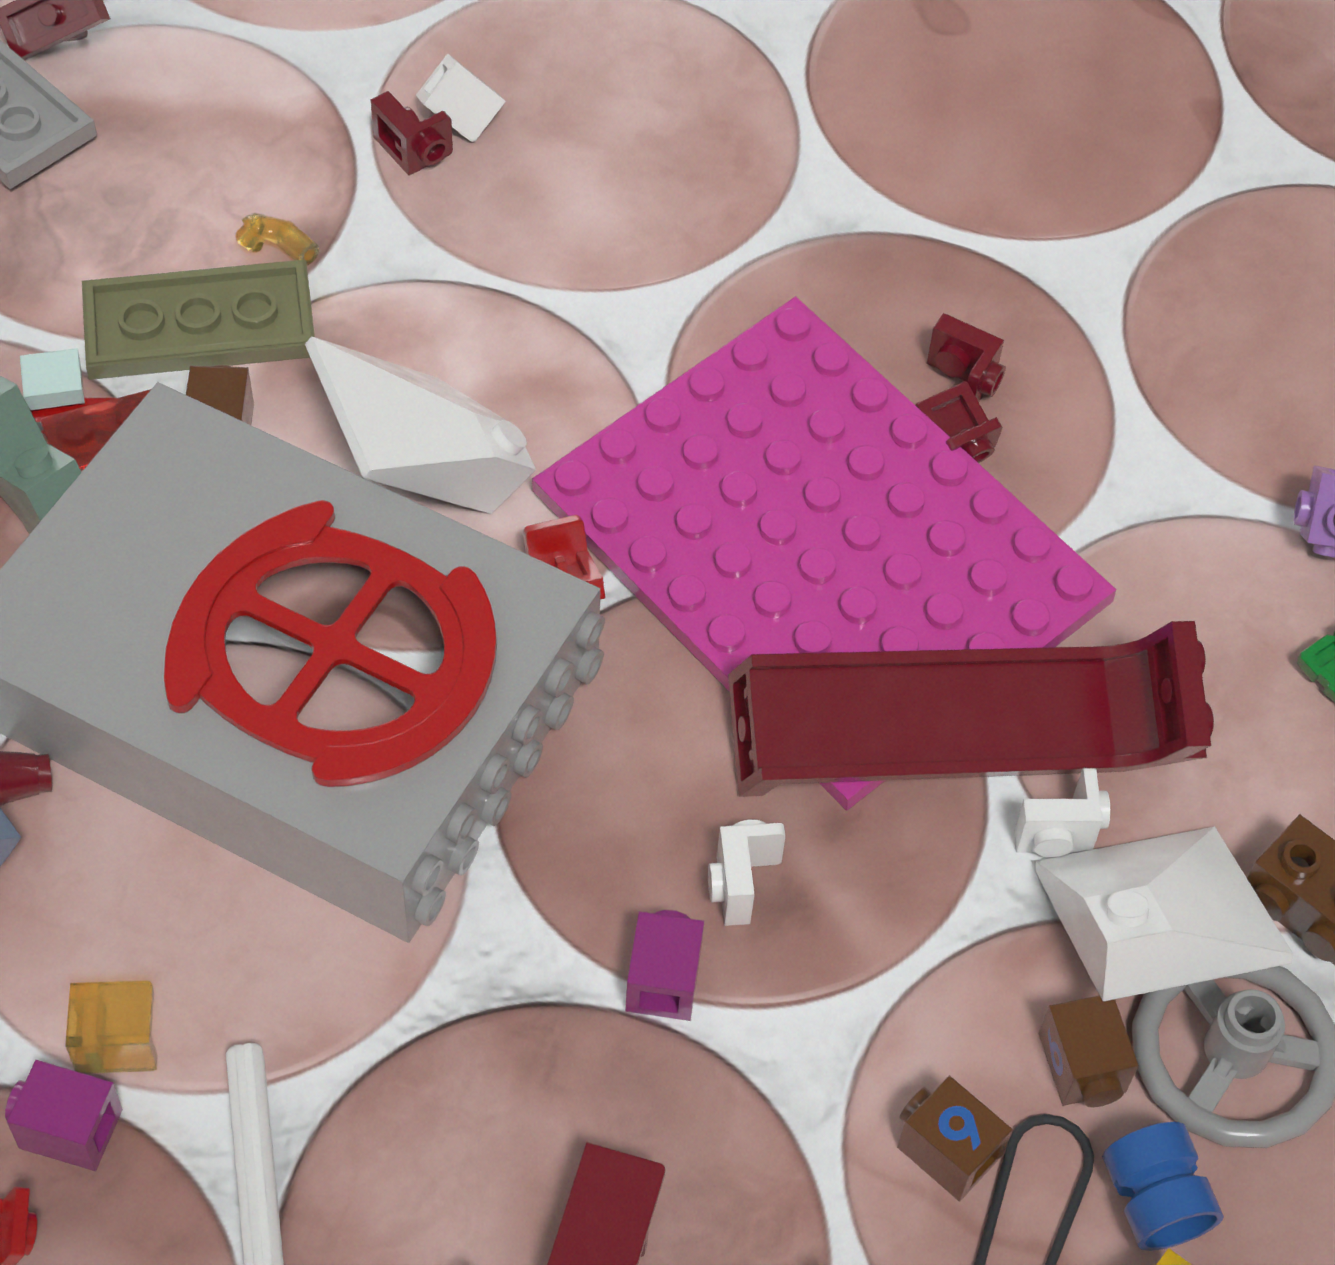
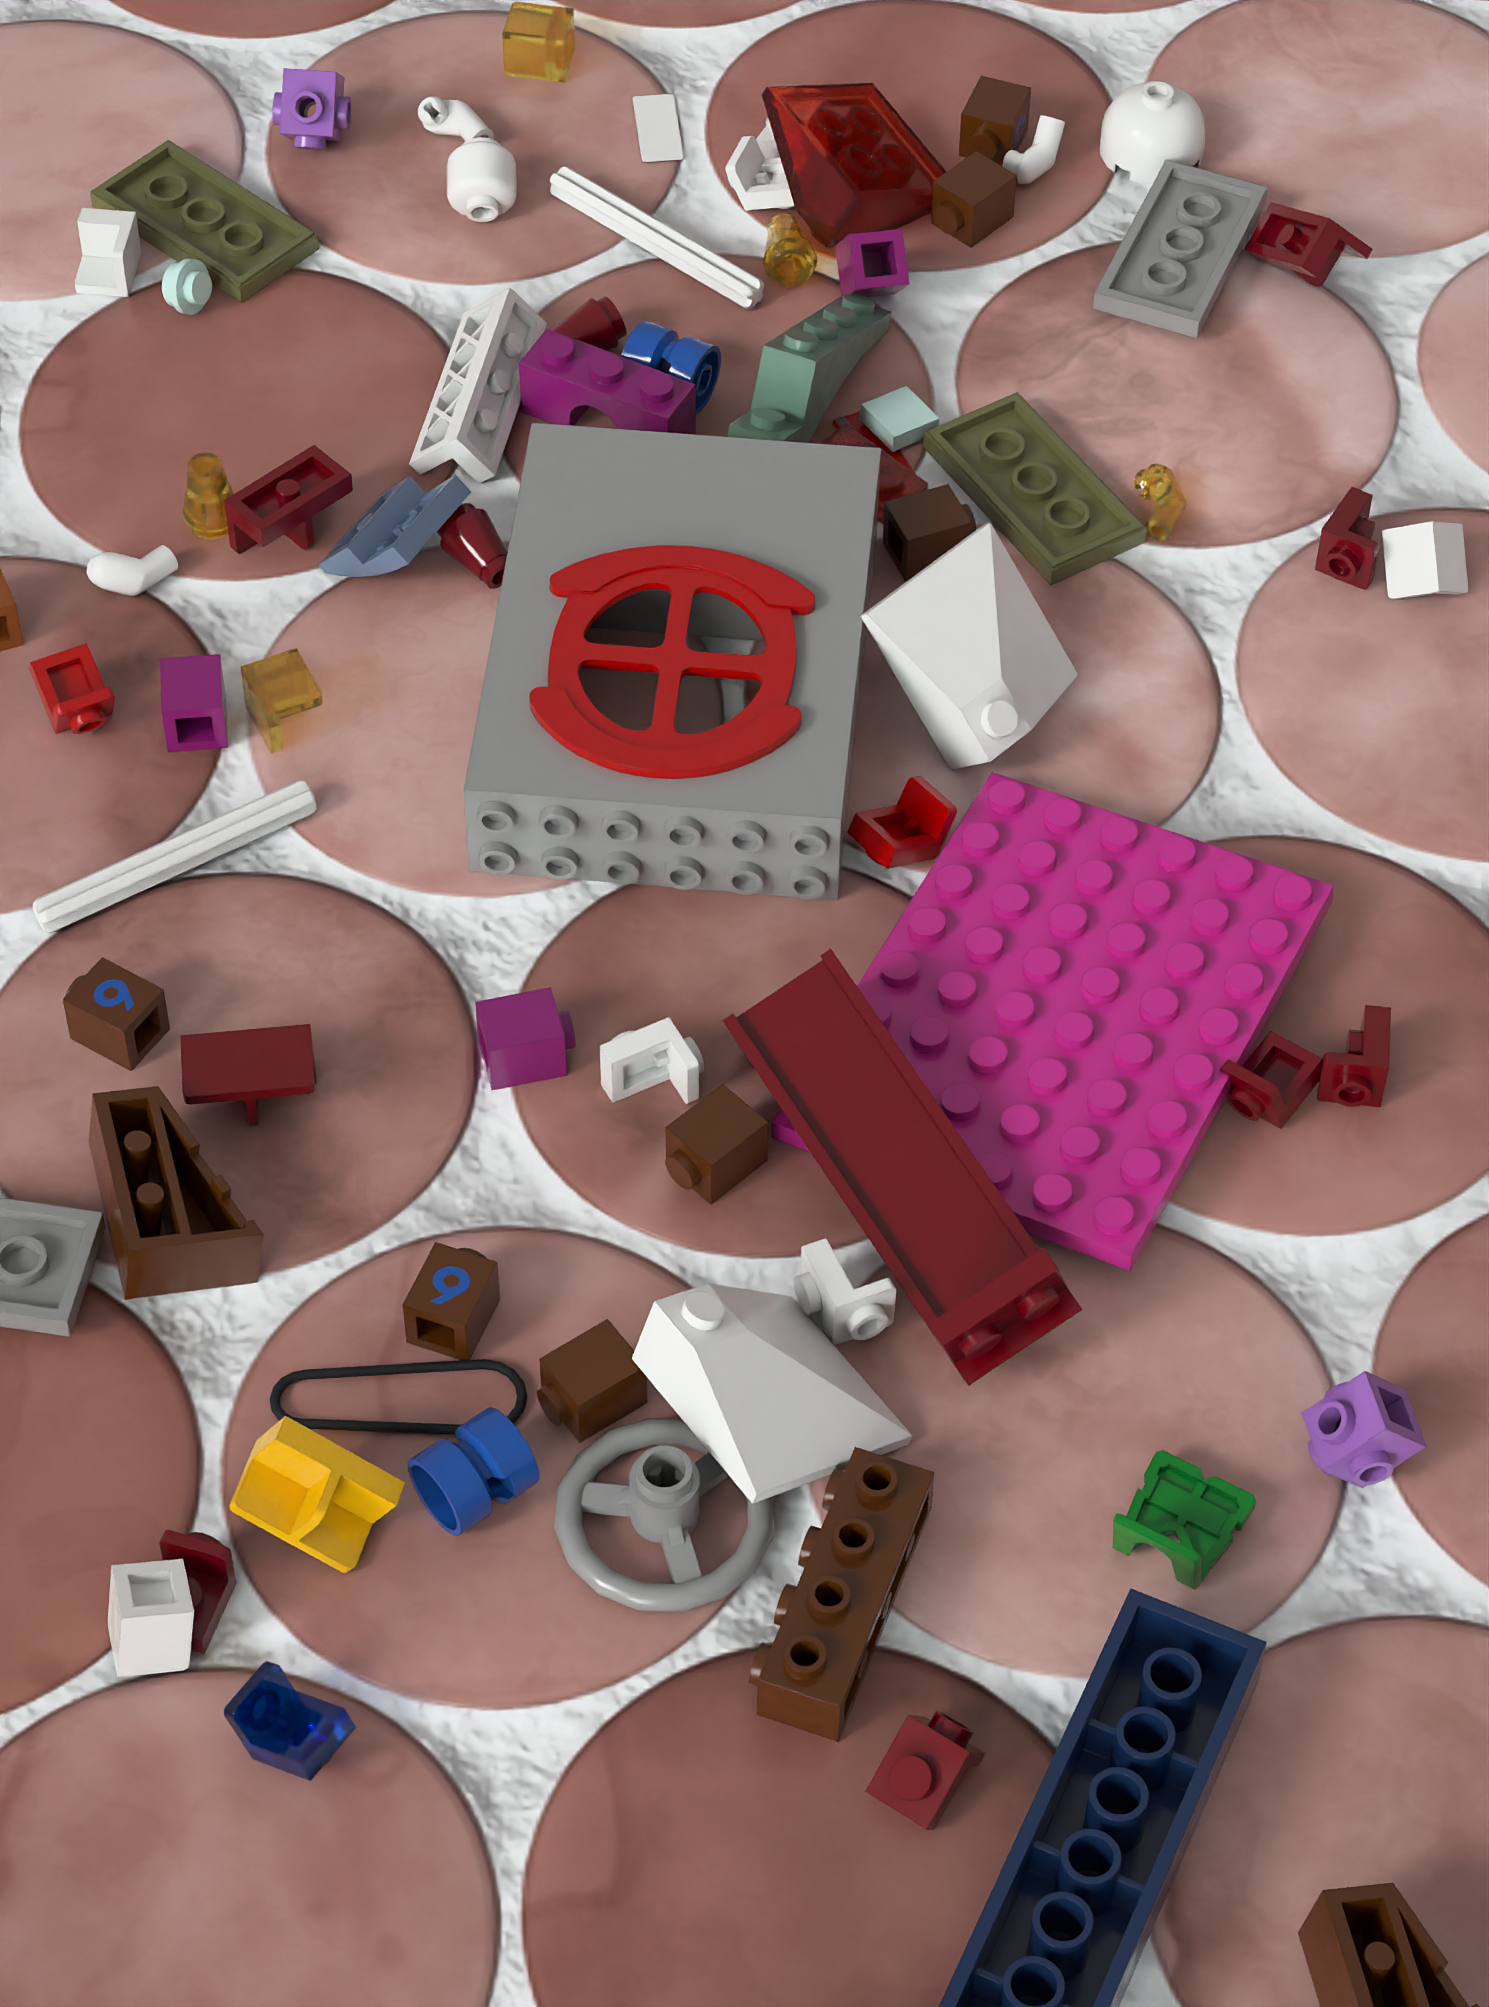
camera: 70 degrees right, 5 degrees down
none -> reddish brown brick [665,1084,768,1204]

